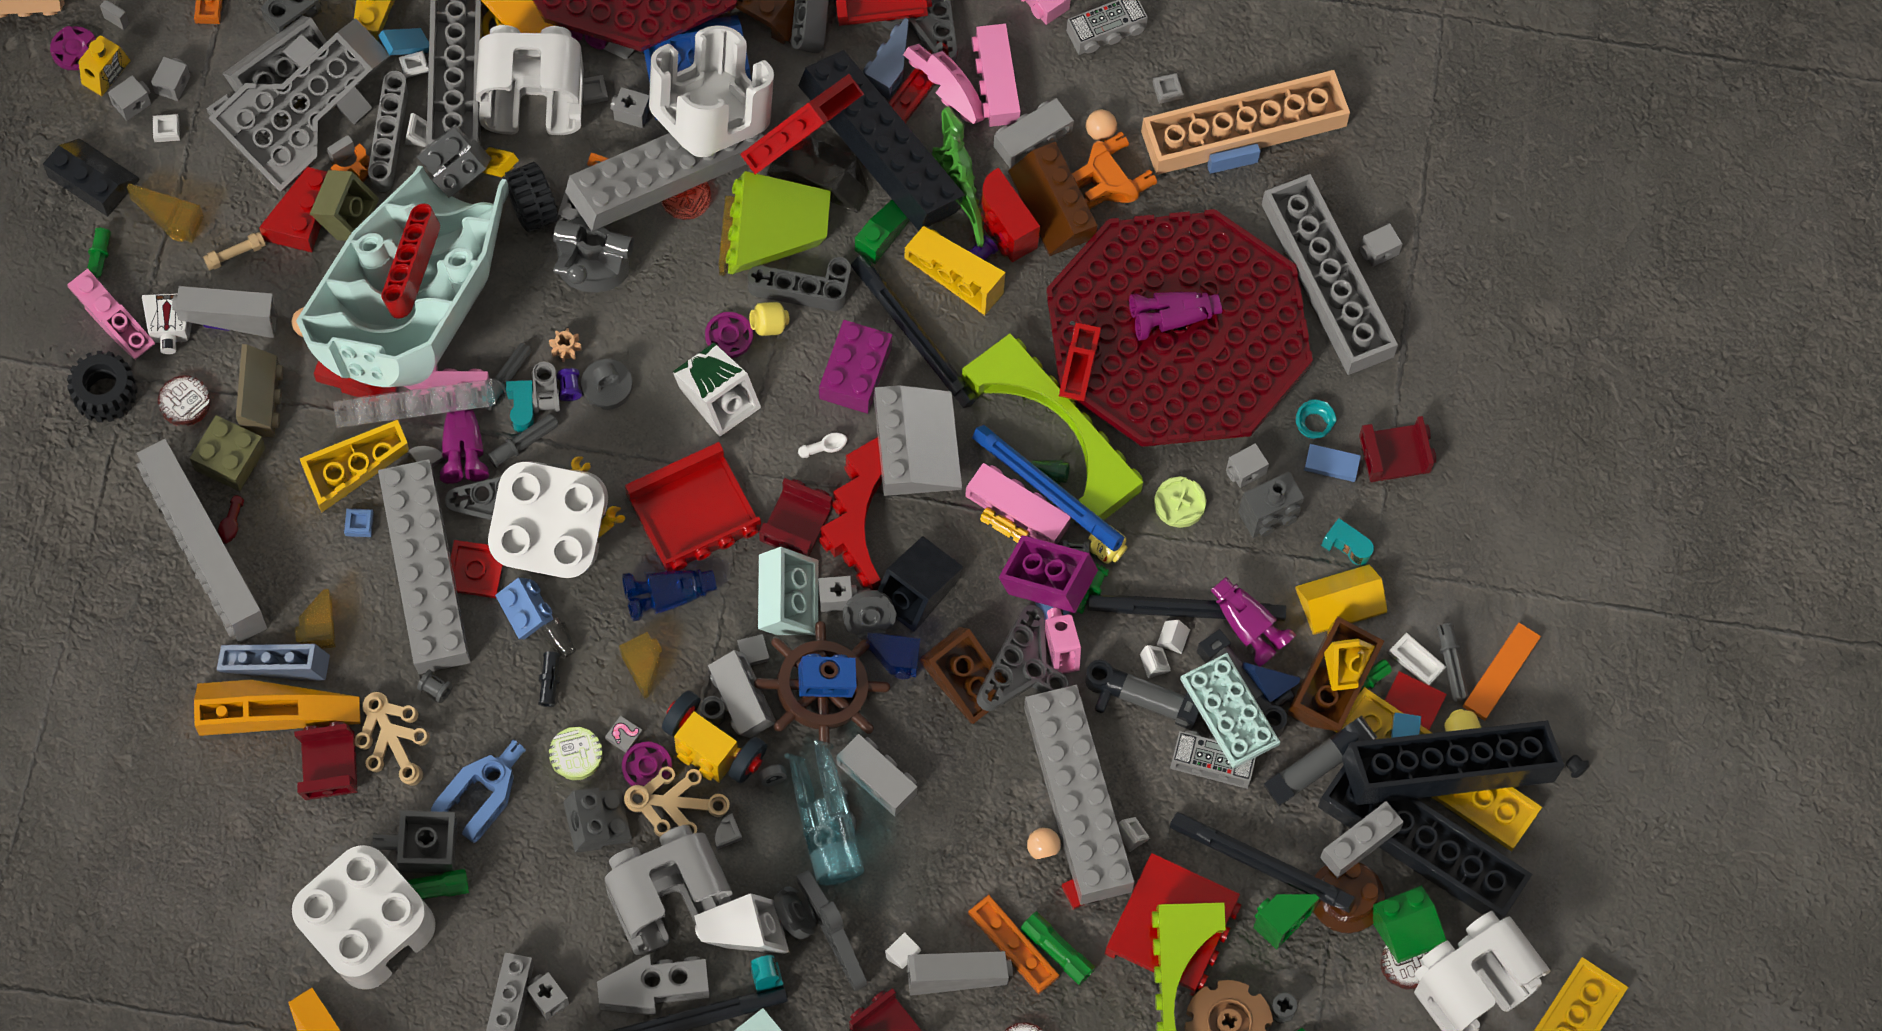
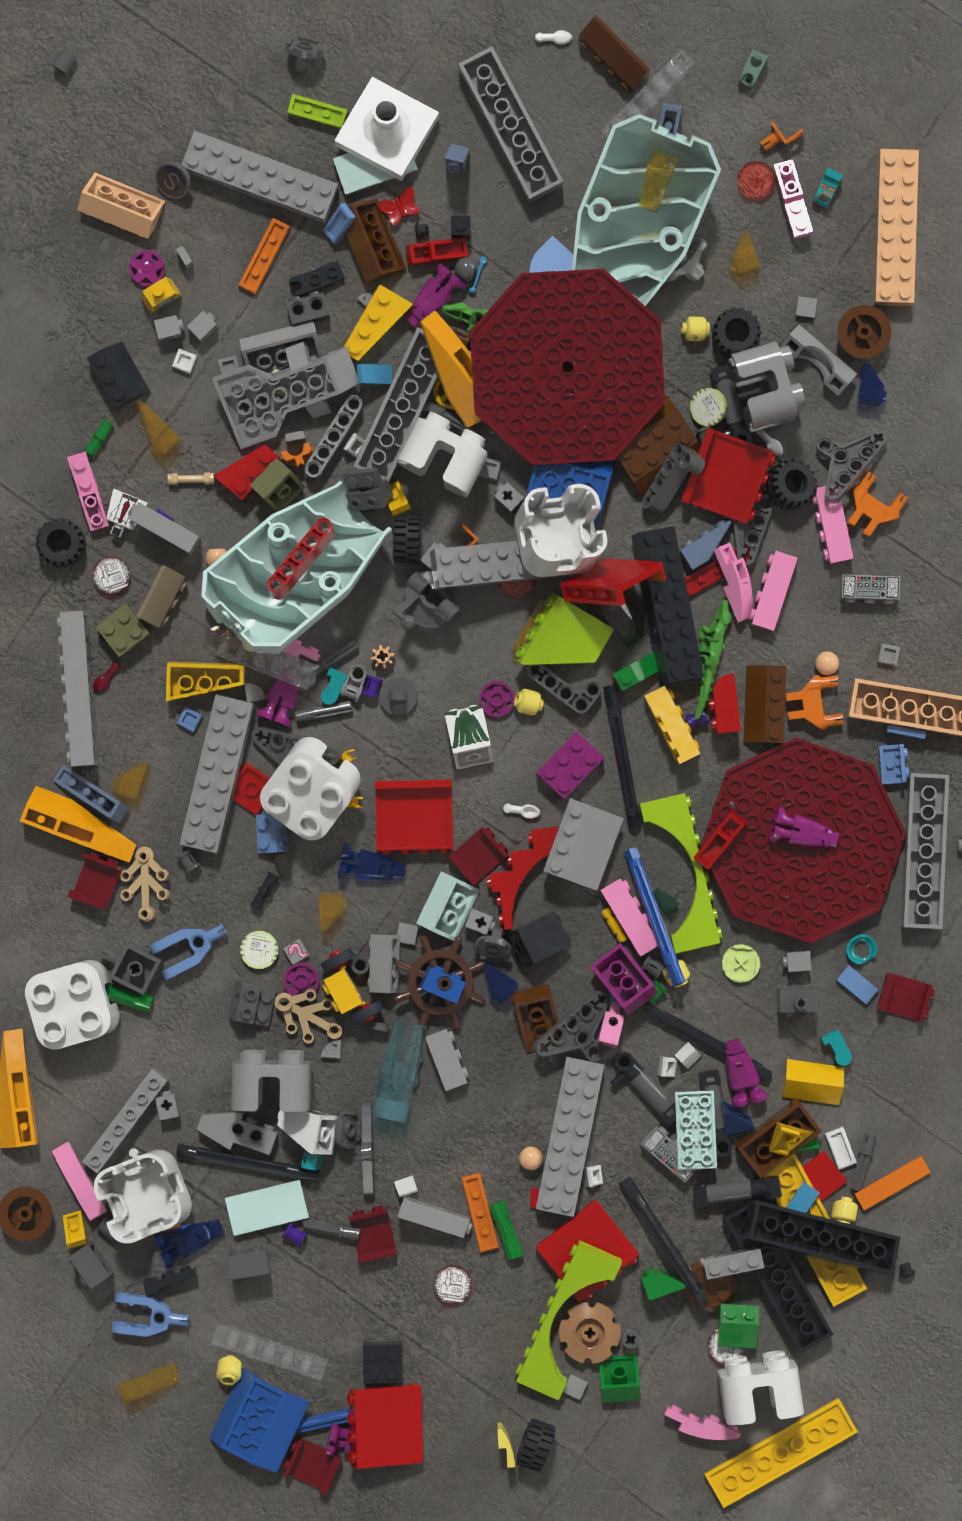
camera: 30 degrees right, 20 degrees up
white slope [399,51,429,78] -> none
light grey brick [993,98,1074,169] -> none
none -> medium blue bracket [878,744,909,784]

